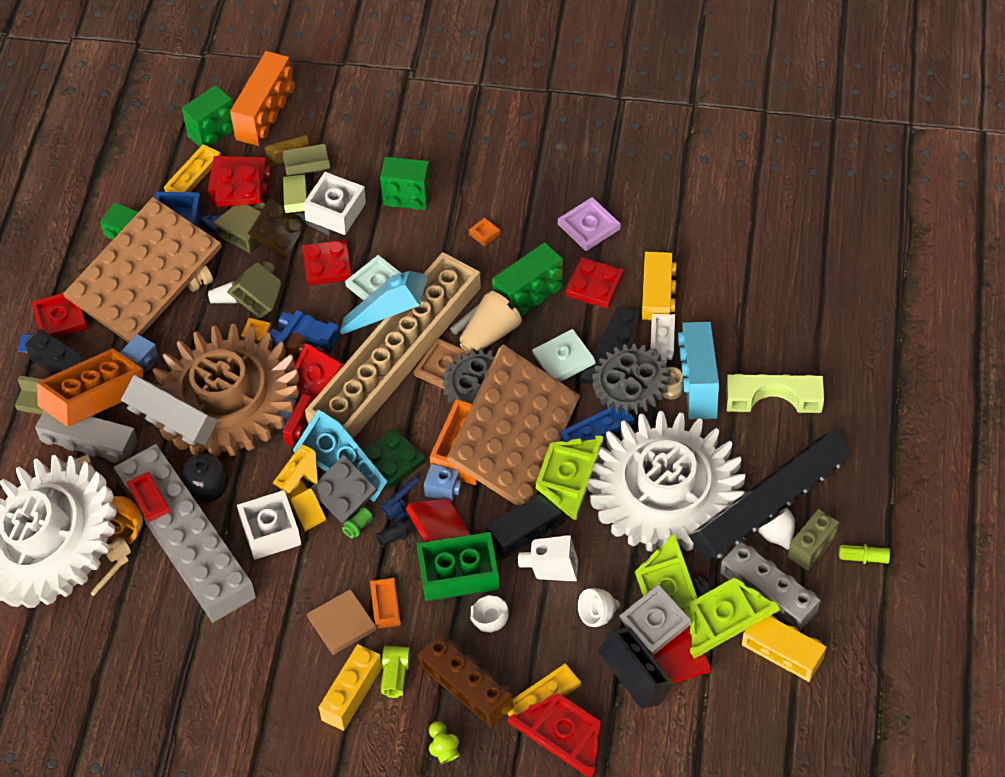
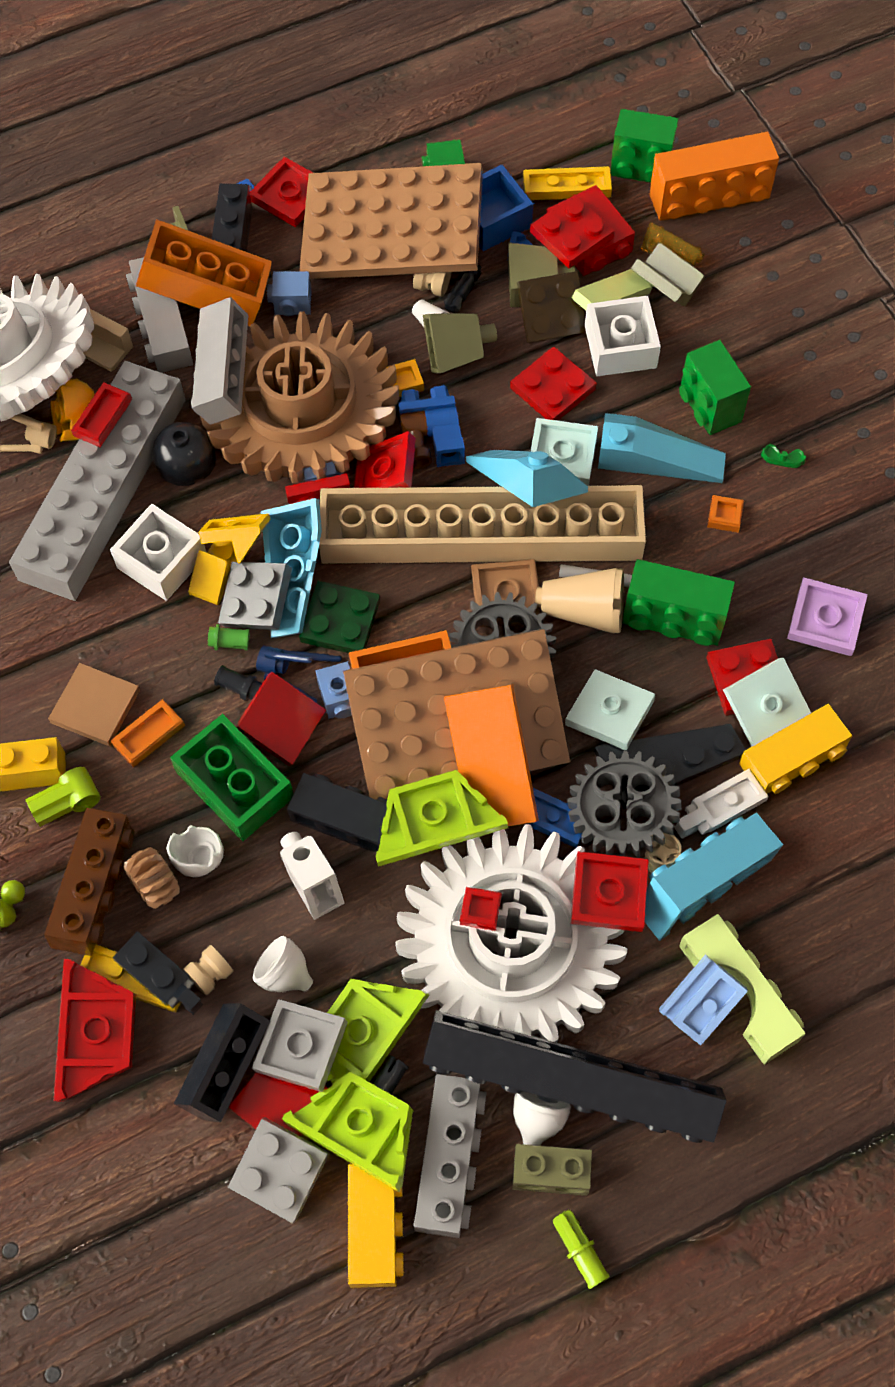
camera: 55 degrees right, 10 degrees up
none -> black hinge [113,931,203,1015]
none -> medium nougat gear [124,847,179,909]
none -> tan wheel [183,945,234,996]
none -> light grey plate [228,1118,330,1223]
none -> black axle [444,264,481,313]
none -> orange tile [444,684,539,826]
none -> red tile [460,887,502,931]
none -> red plate [570,851,649,932]
none -> medium azure wedge [598,413,726,483]
none -> light blue plate [659,954,748,1046]
none -> light aqua plate [723,658,811,747]
none -> green piece [761,444,806,468]

